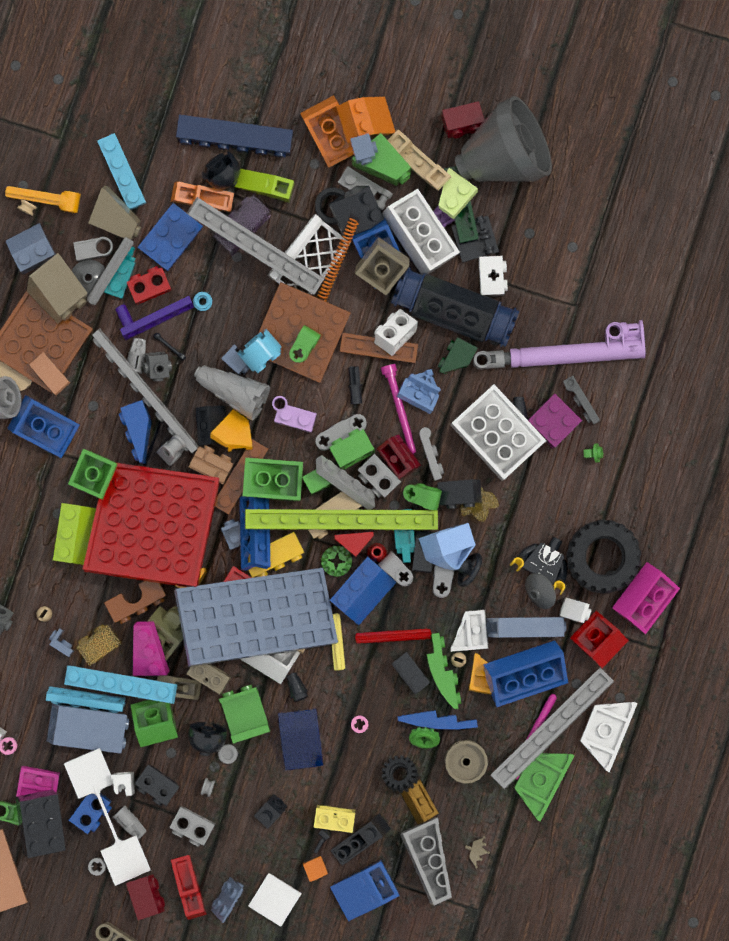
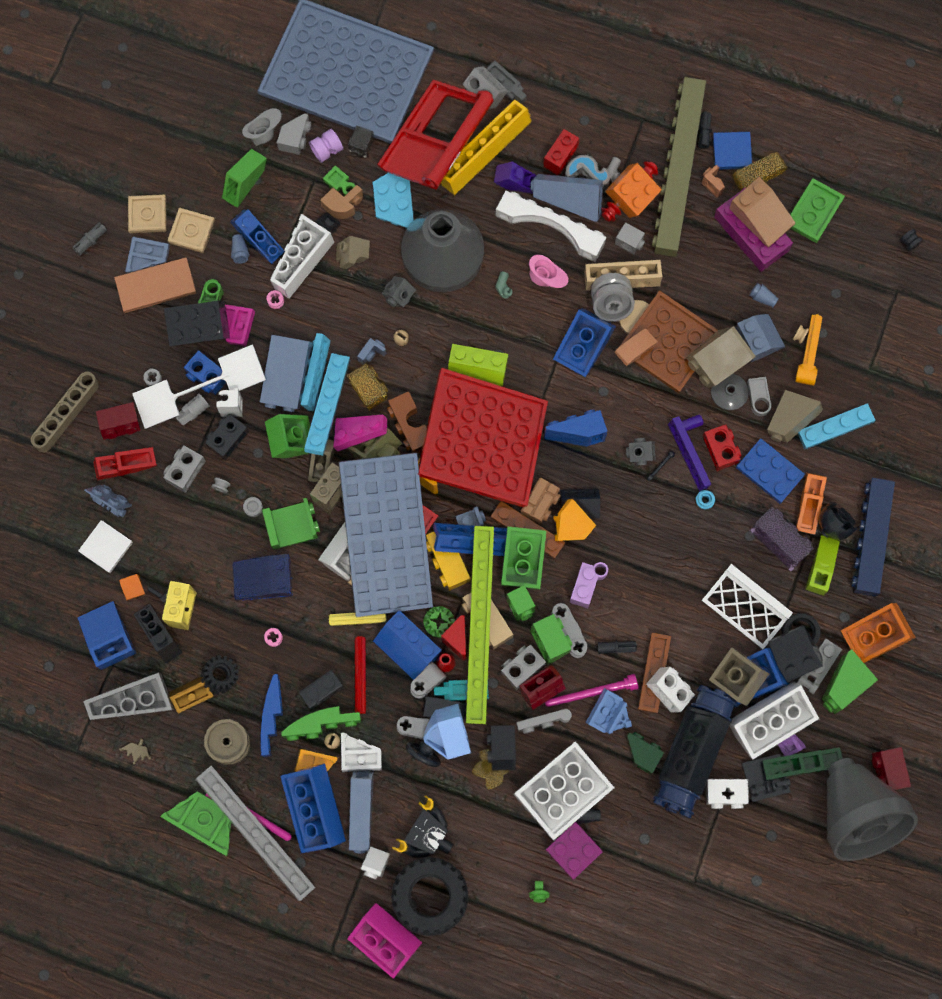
camera: 95 degrees right, 10 degrees down
bright green slope [68,449,118,499] -> none
light grey axle [87,237,133,305] -> none
light grey plate [93,328,198,453] -> none
teal hinge [104,246,136,299] -> none
light grey hinge [127,338,146,374] -> none
light grey piece [156,435,186,466] -> none
light grey plate [186,197,324,294] -> none
black cylinder [188,722,227,756] -> none
light grey cone [194,365,270,421] -> none
sand blue brick [221,344,250,375] -> none
medium azure brick [237,329,282,373] -> none
black bracket [254,794,287,829] -> none
dark orange plate [258,282,351,383] -> none
black cone [286,672,308,702] -> none
bright green piece [289,325,321,363] -> none
light grey plate [316,455,375,510] -> none
orange piece [317,218,359,301] -> none
orange slope [337,97,395,143] -> none
sand blue brick [350,133,378,165] -> none
tan slope [388,130,451,190] -> none
bright green piece [403,483,442,510] -> none
bright green gear [409,727,440,748] -> none
yellowish green wing [439,168,478,219] -> none
lavender piece [473,320,645,370] -> none
dark grey dish [525,573,556,609] -> none
dark grey hinge [563,376,600,425] -> none
red slope [570,611,629,668] -> none
white wing [580,702,637,772] -> none

